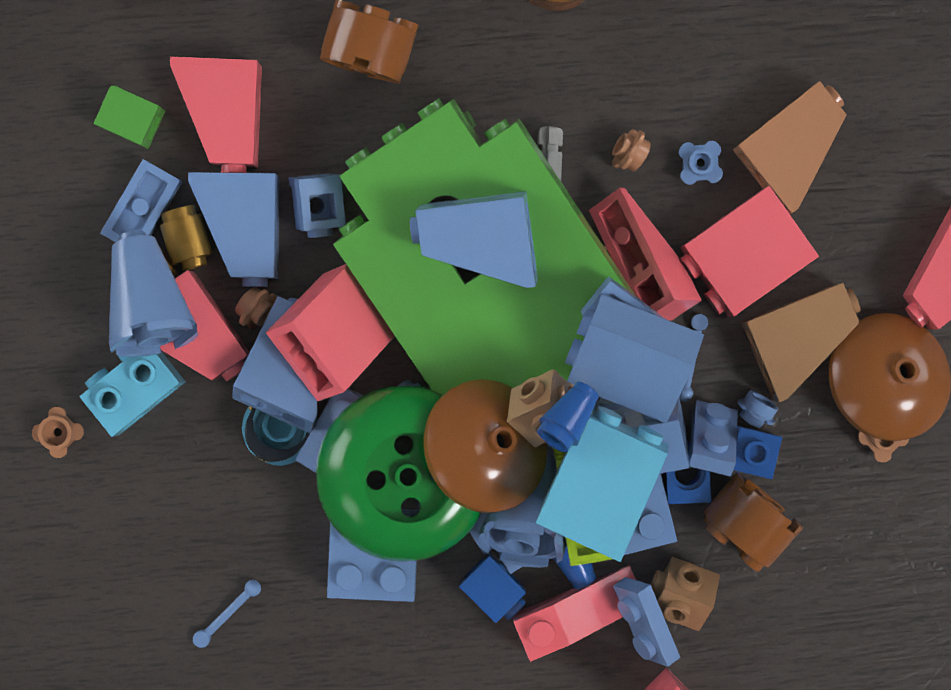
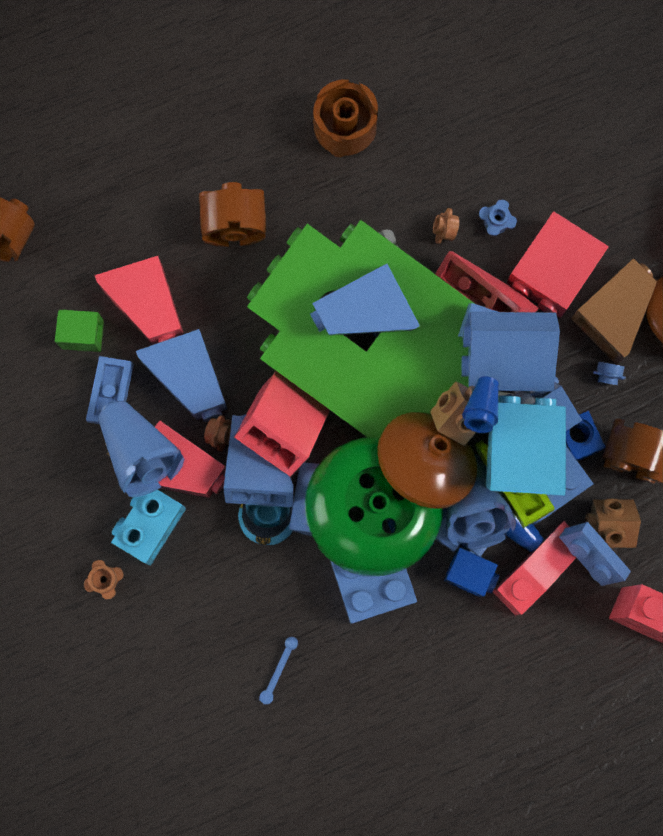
camera: 20 degrees left, 10 degrees down
pearl gold brick [160,205,213,271] -> none
medium blue brick [288,173,346,238] -> none
medium blue plate [689,400,738,476] -> none
nougat slope [732,81,847,214] -> none
blue brick [734,426,782,479] -> none

